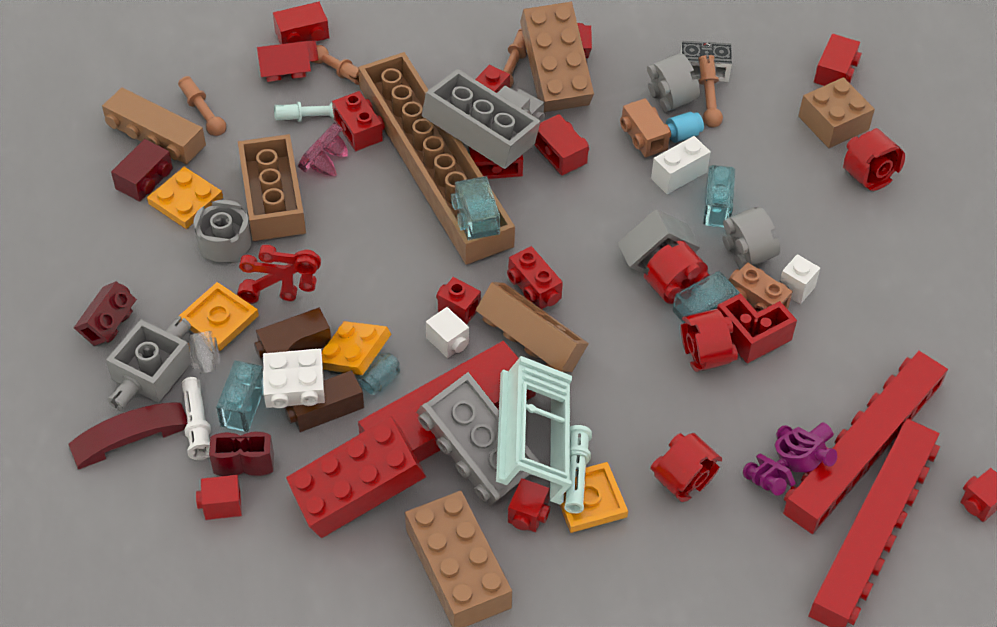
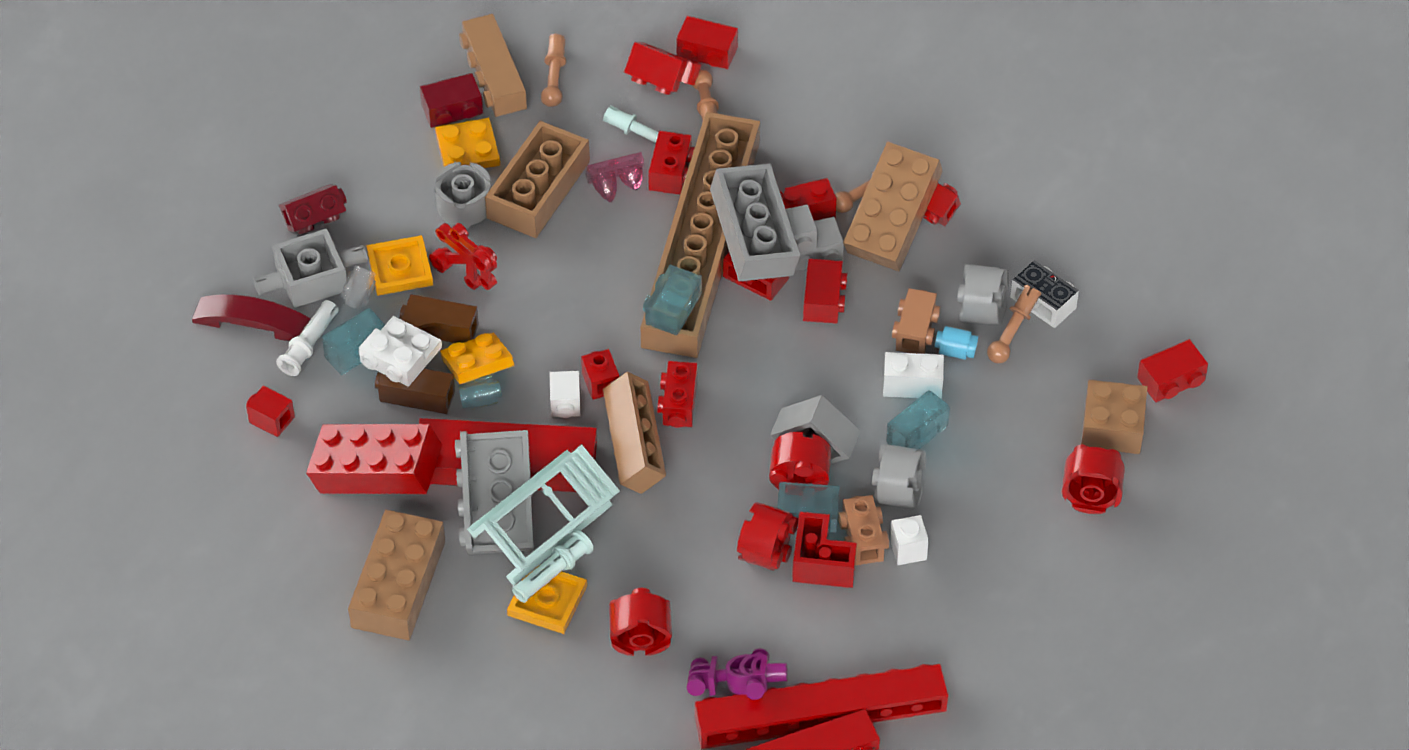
camera: 40 degrees right, 0 degrees up
dark red brick [209,432,274,476] -> none
red brick [508,478,551,533] -> none

